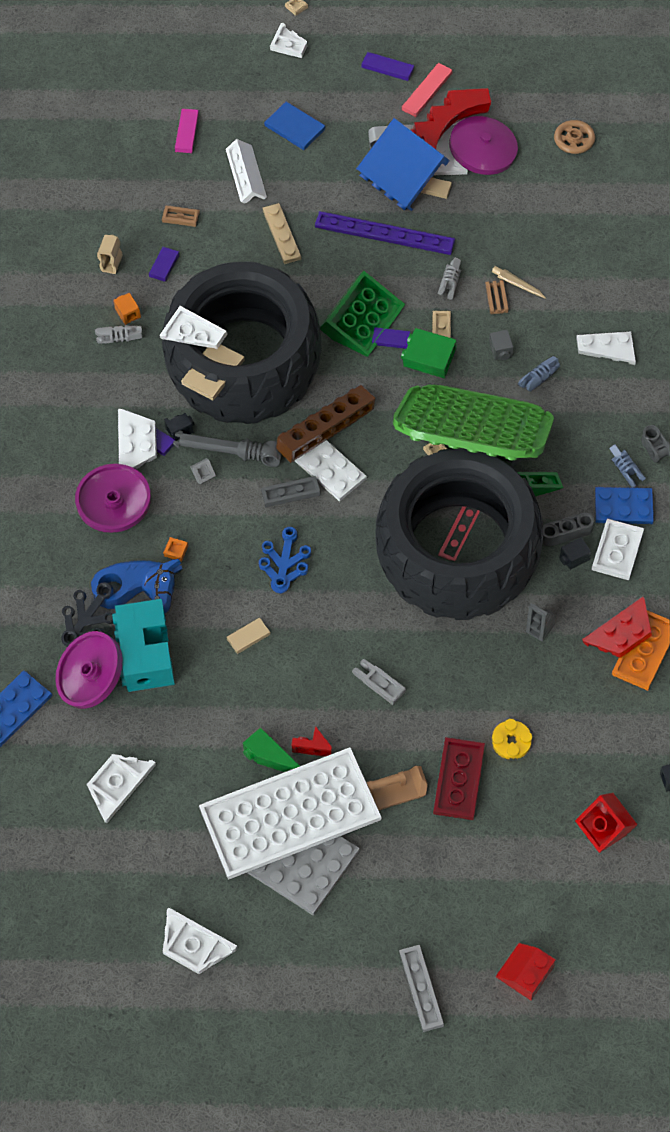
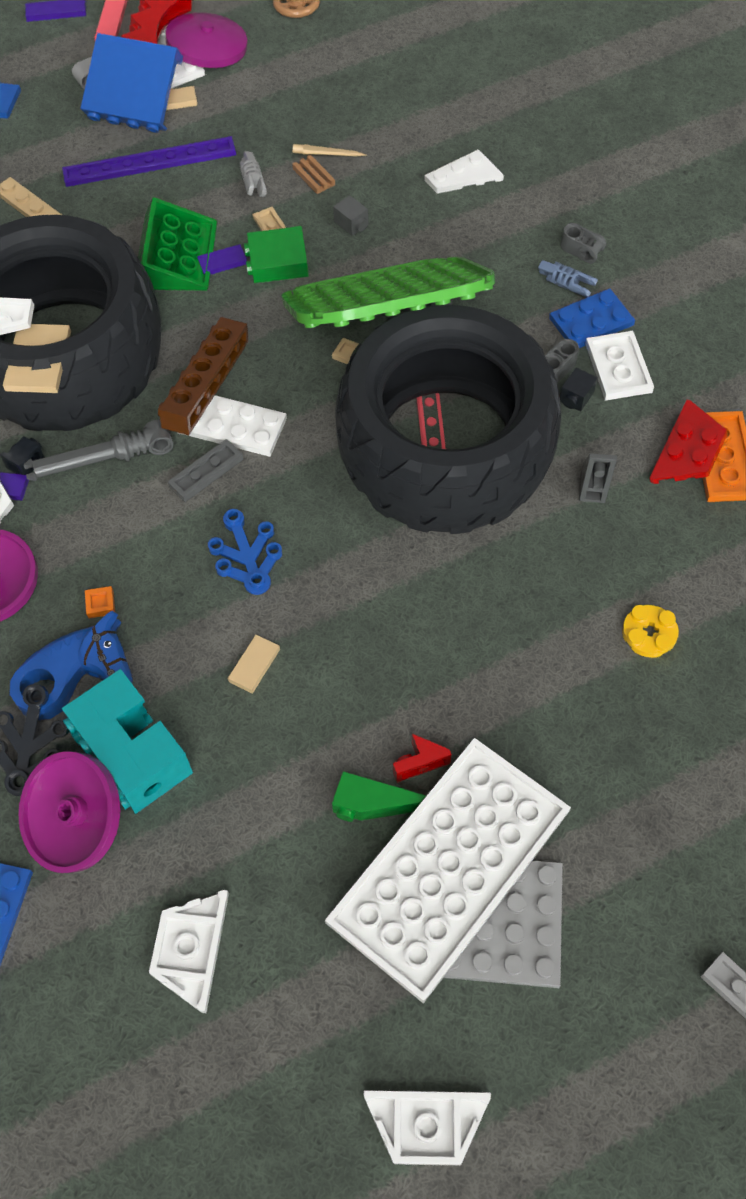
camera: 30 degrees left, 0 degrees up
light grey plate [190,458,216,484] -> none
light grey hinge [352,659,406,705] -> none
medium nougat piece [366,766,427,810] -> none
dark red plate [433,737,485,820] -> none
sand blue hinge [518,356,560,392] -> none

